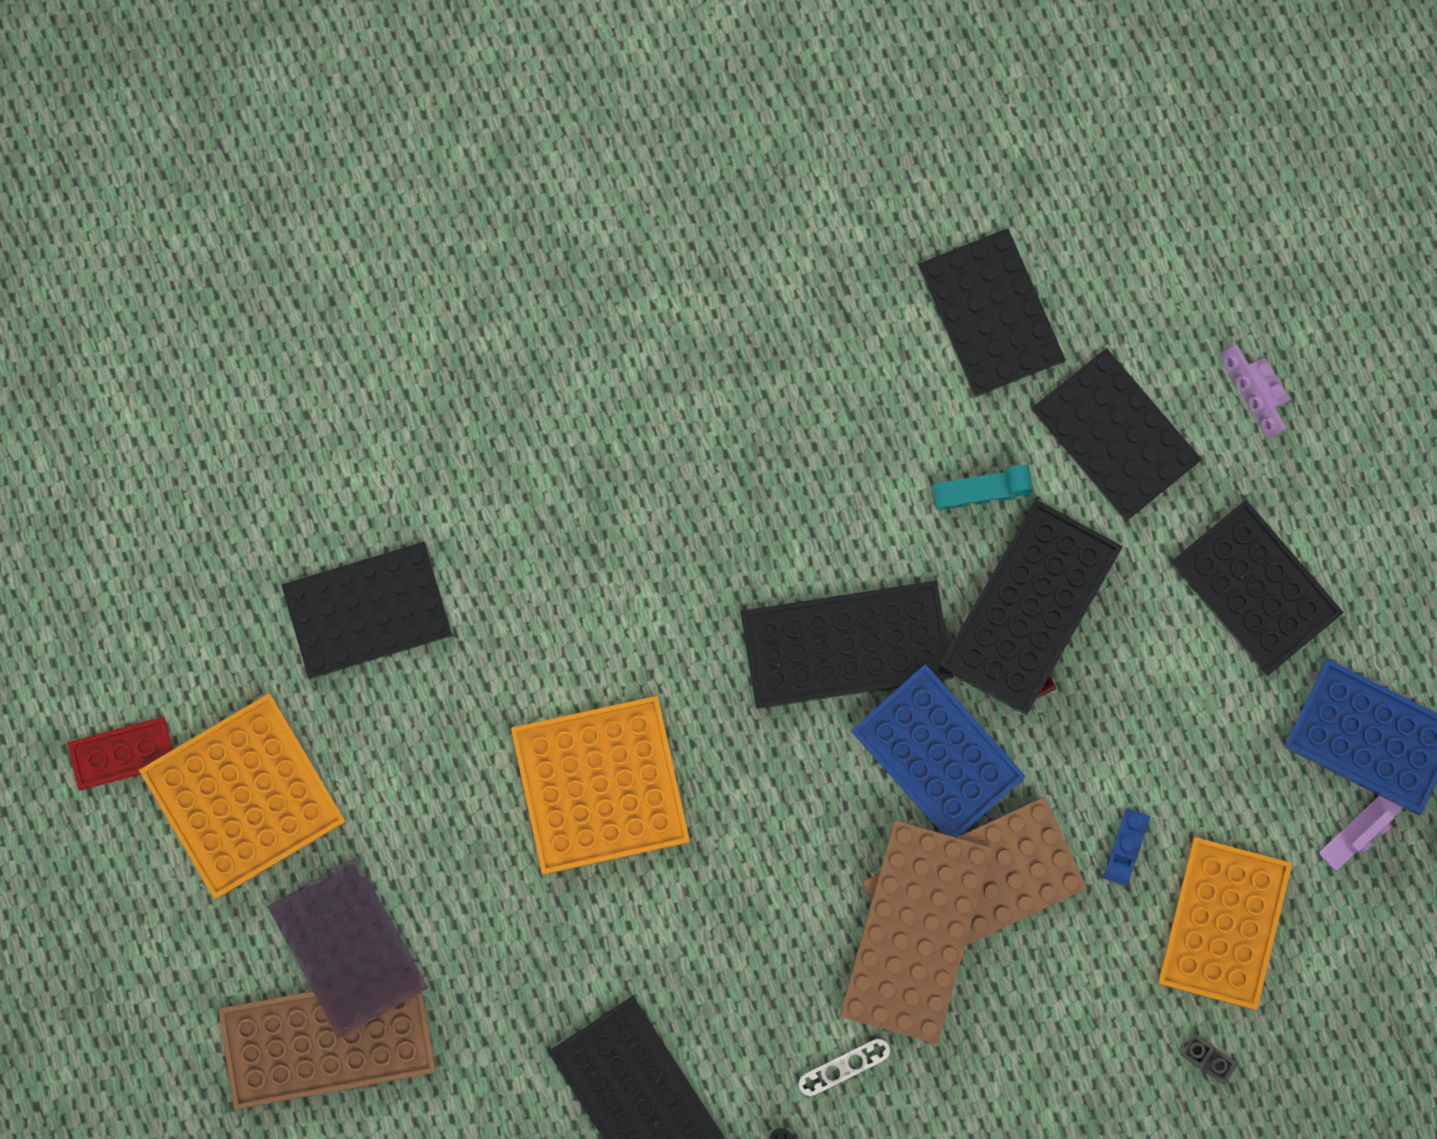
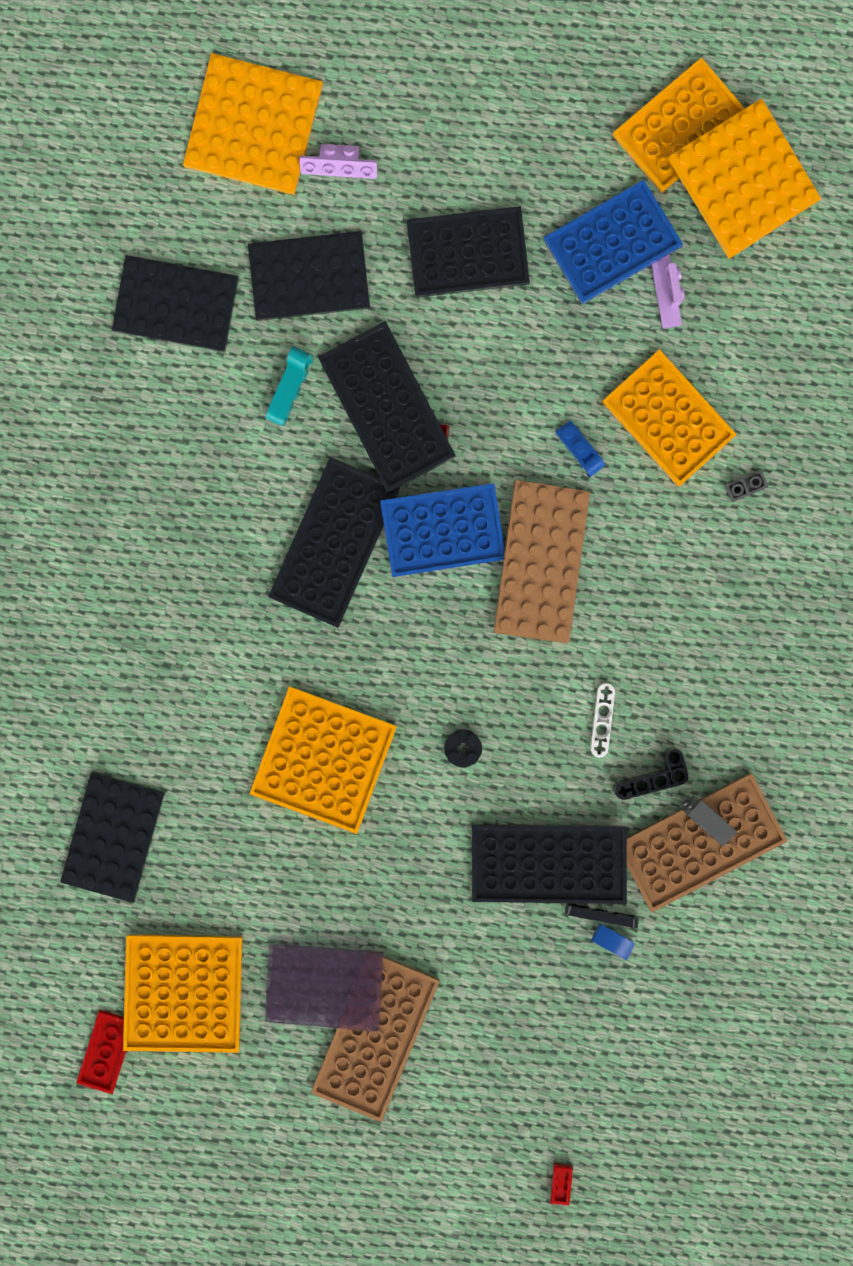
camera: 55 degrees left, 10 degrees up
medium nougat plate [839,820,992,1044] -> none
none -> light orange plate [183,53,323,195]
none -> black plate [444,729,482,768]

